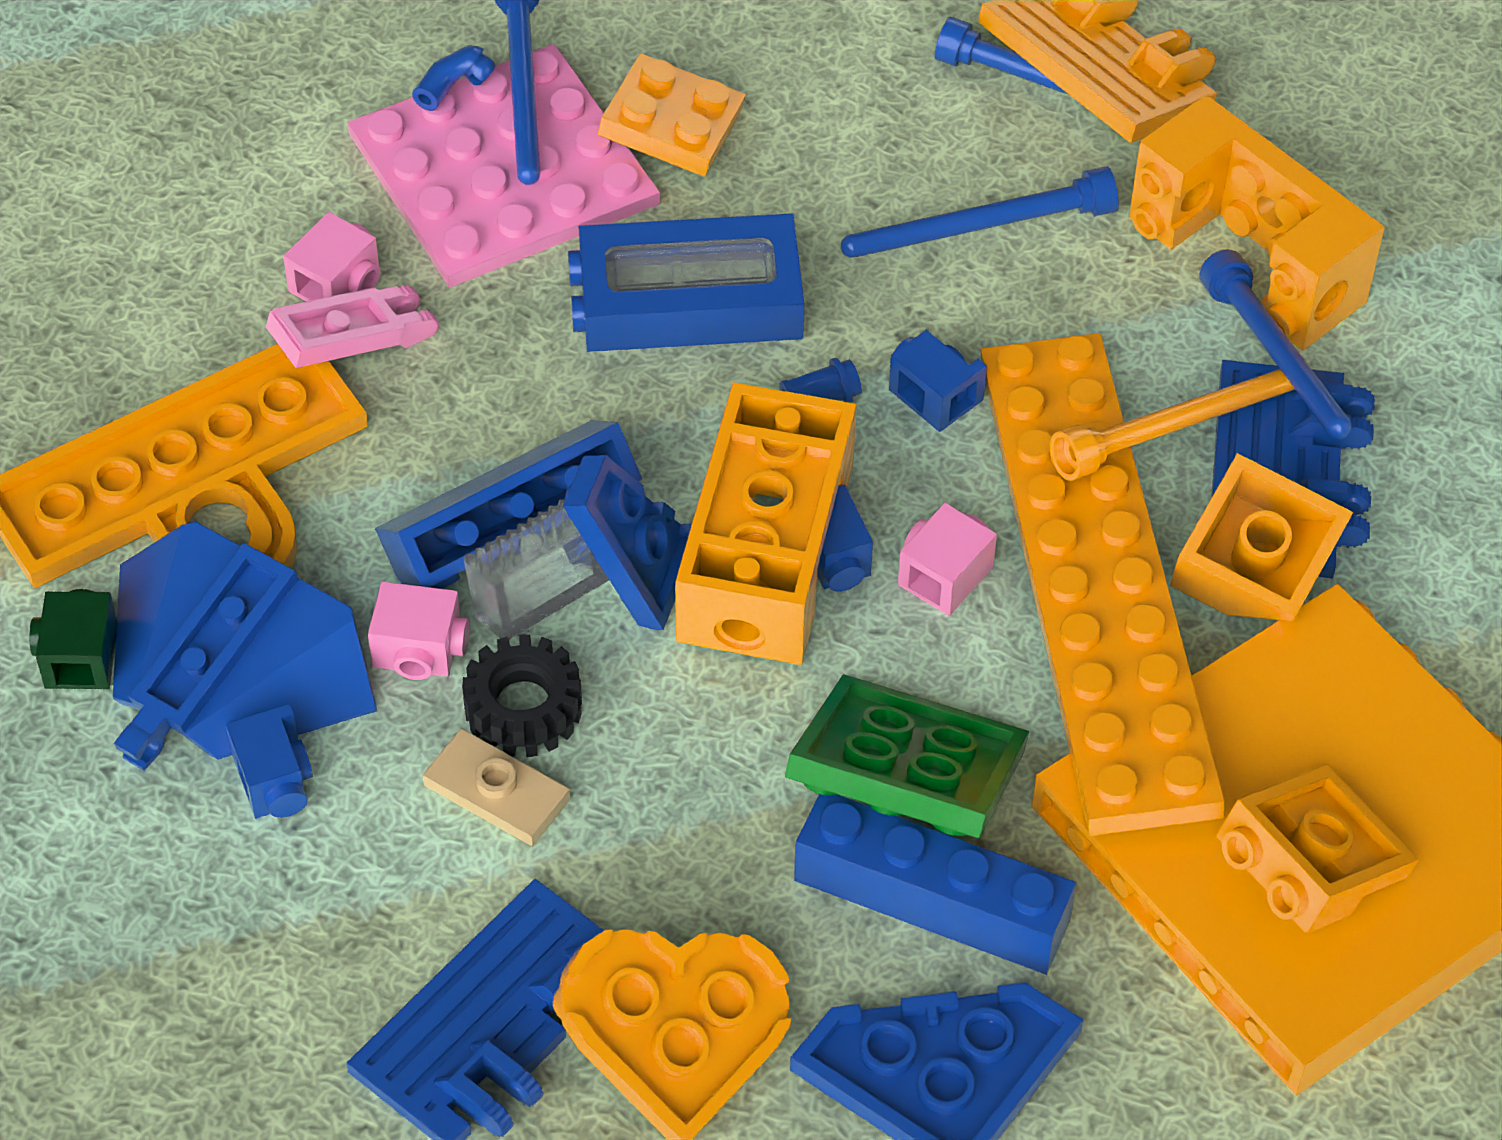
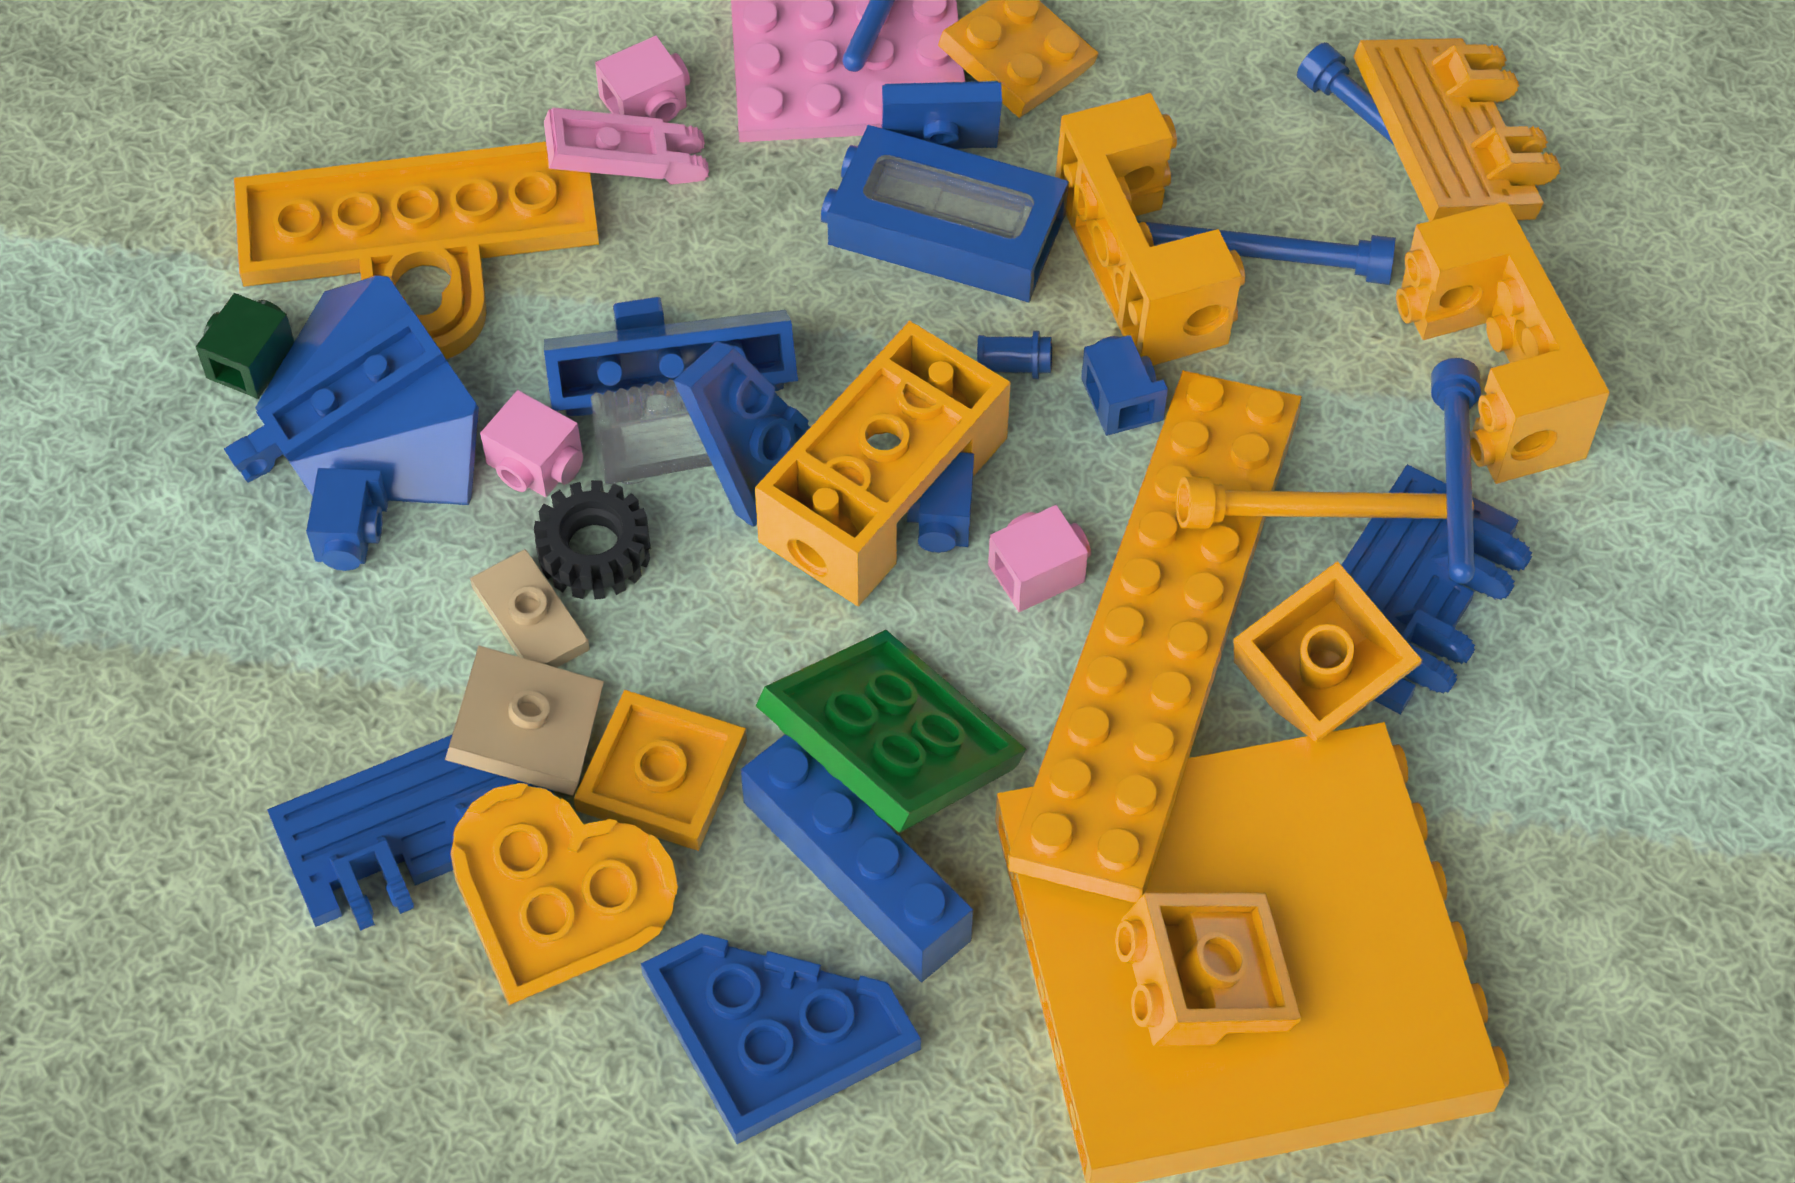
camera: 25 degrees right, 5 degrees up
none -> tan plate [445,646,604,796]
none -> light orange plate [574,689,747,851]
none -> blue piece [613,297,665,330]
none -> blue plate [881,81,1002,149]
none -> light orange plate [1055,93,1245,366]

